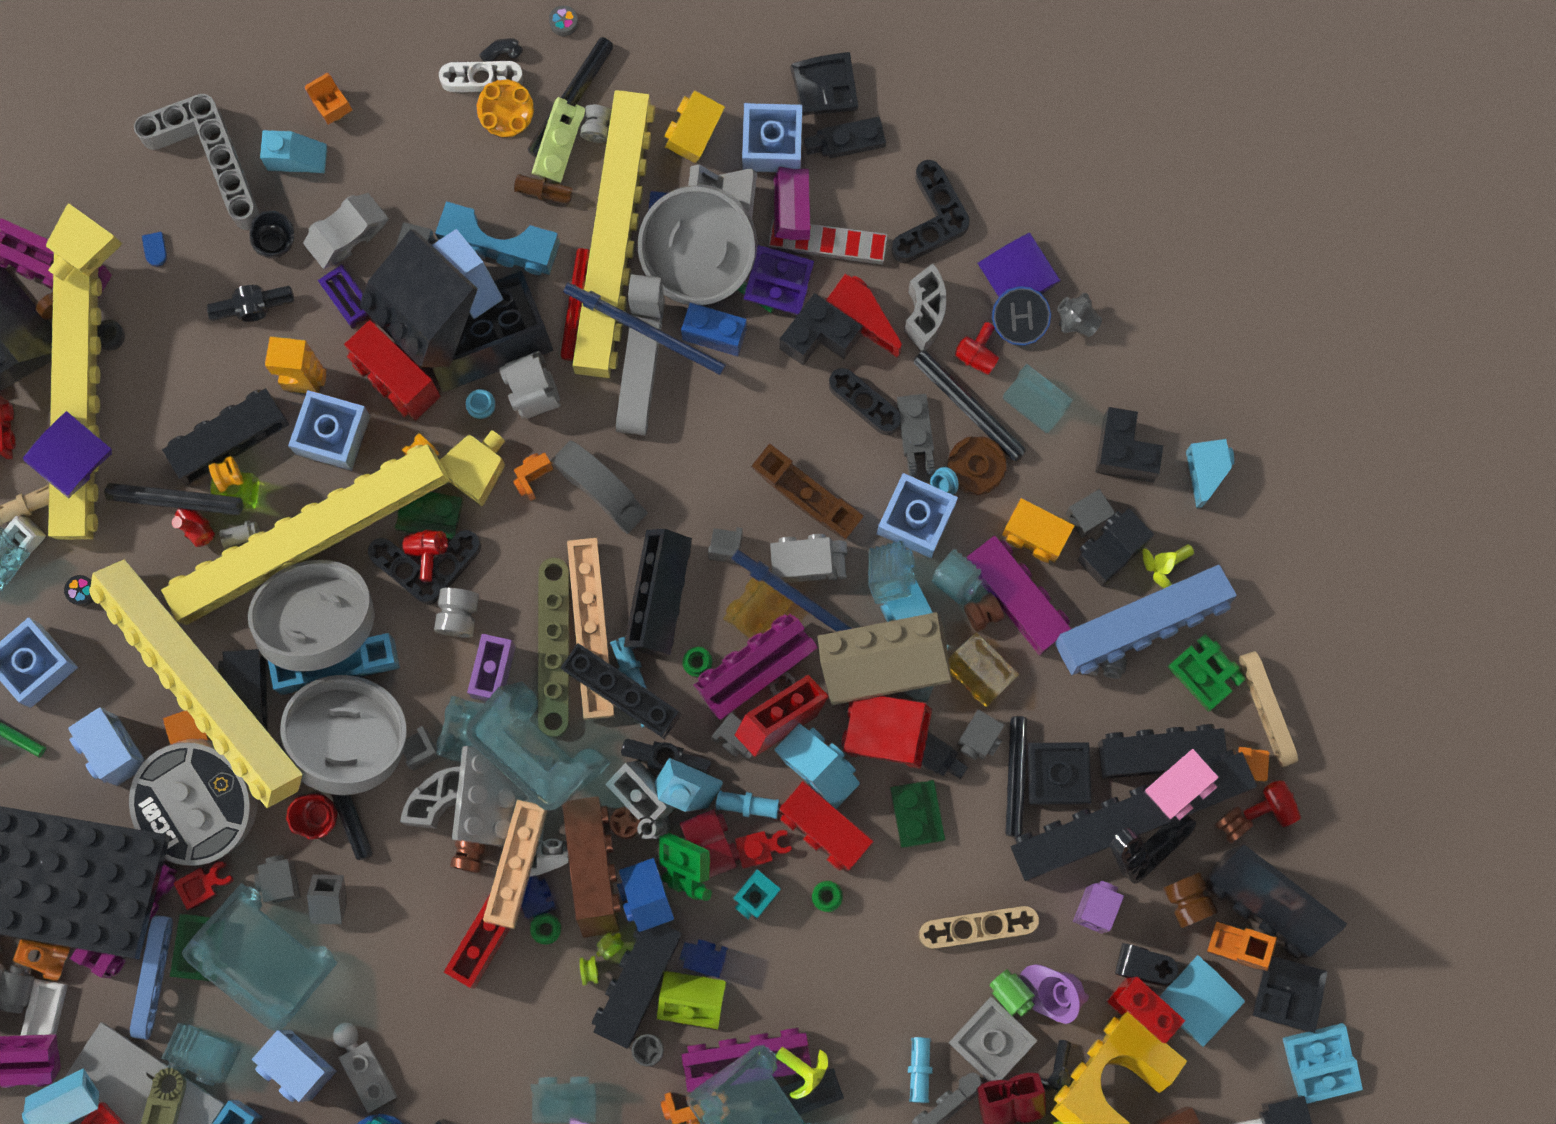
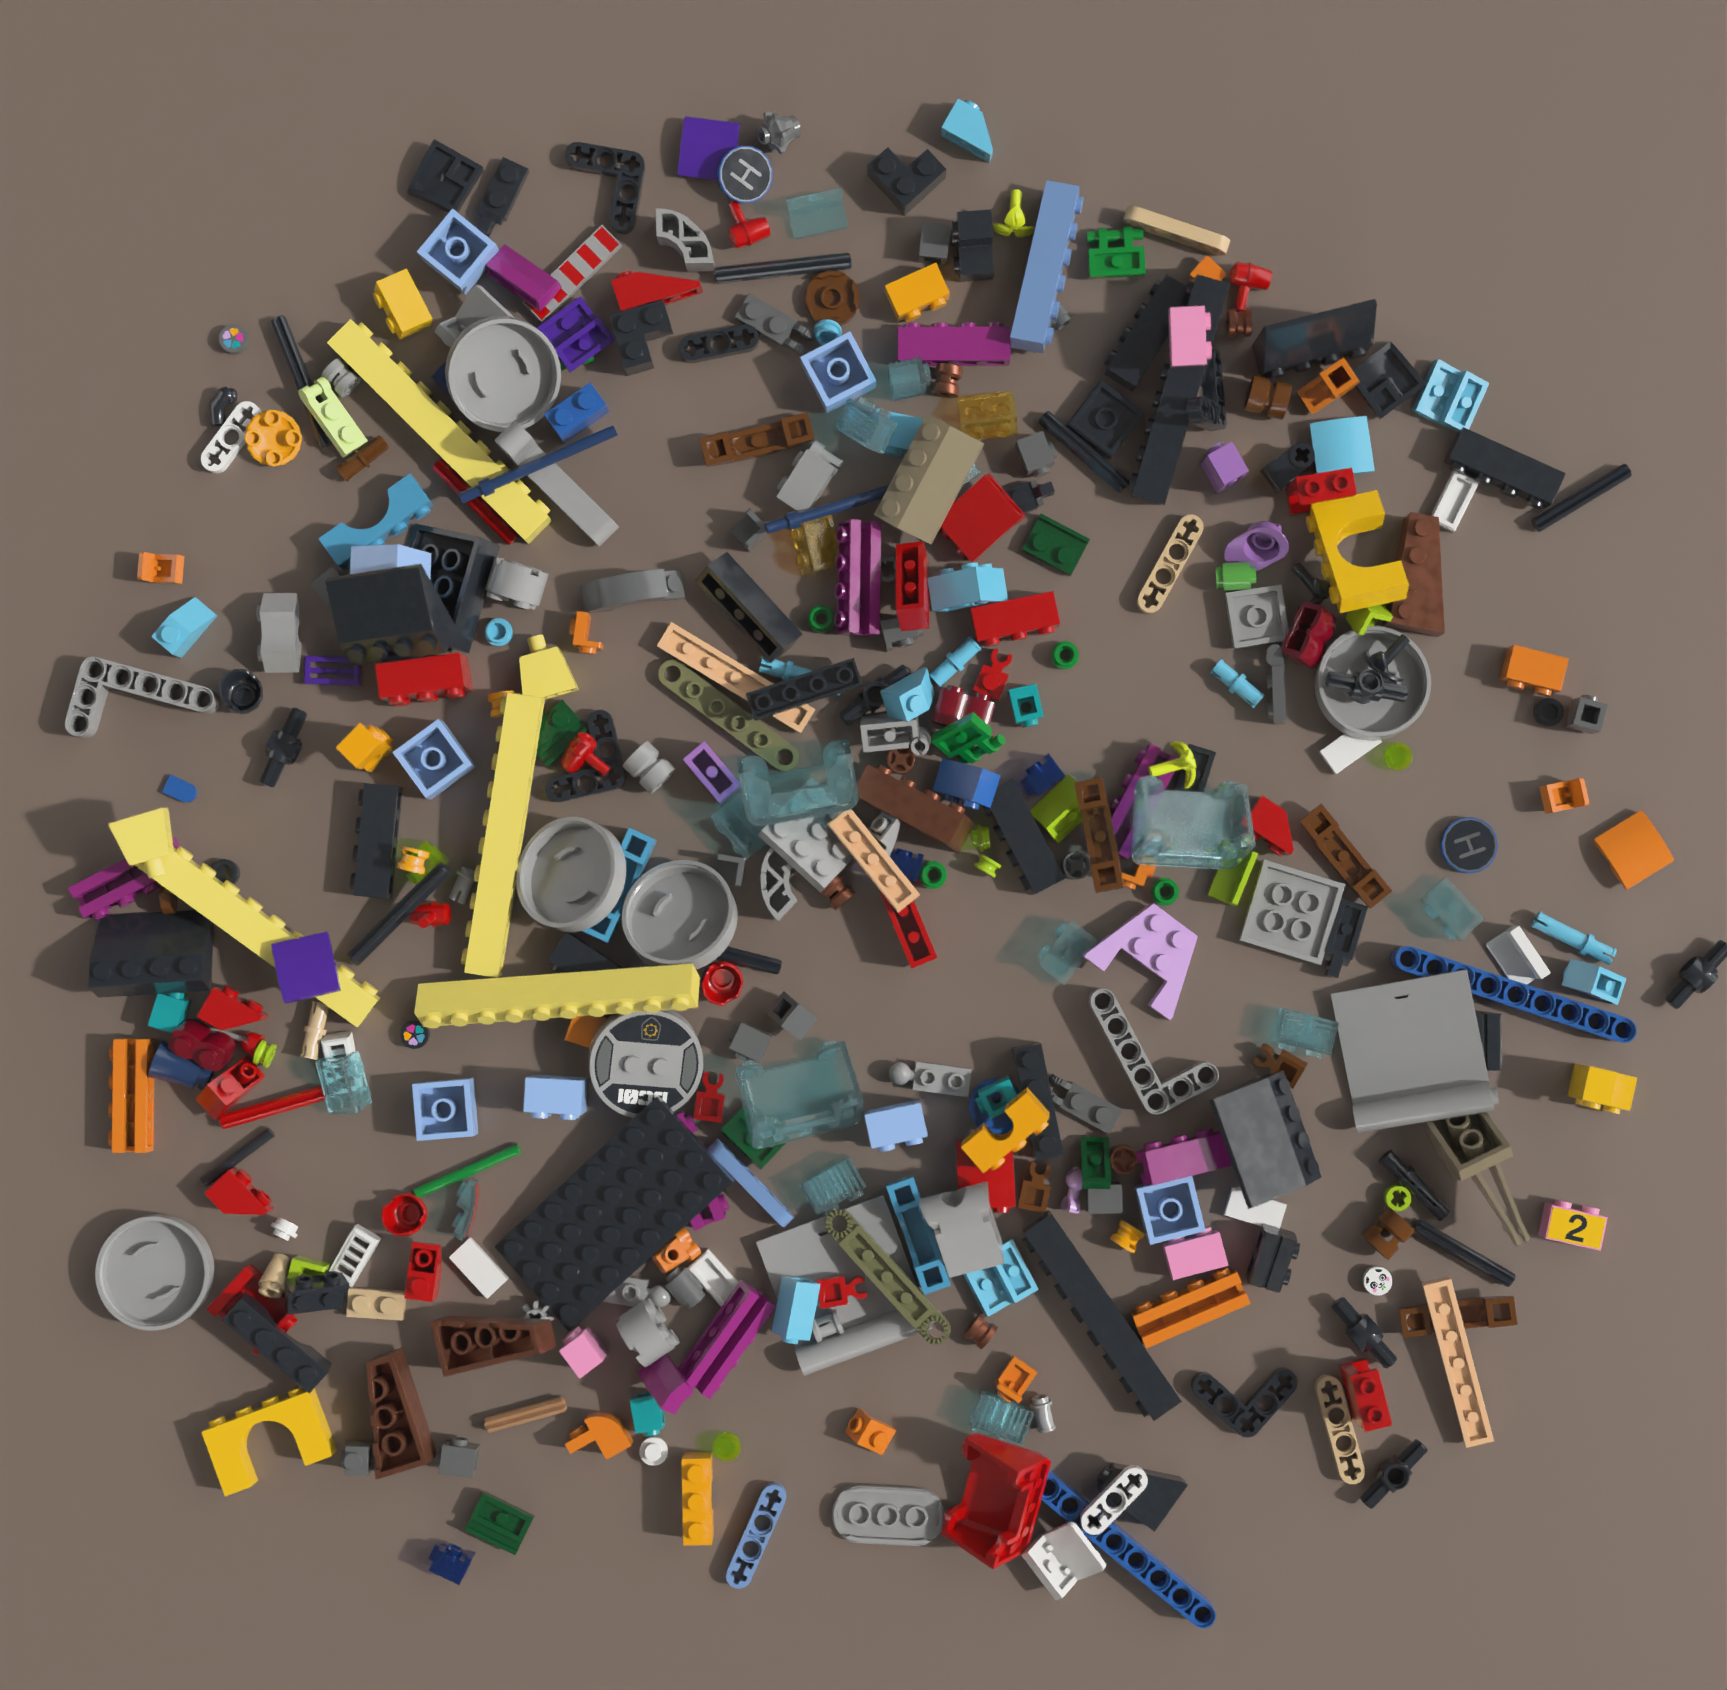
camera: 50 degrees left, 10 degrees up
none -> reddish brown slope [1074,777,1124,893]

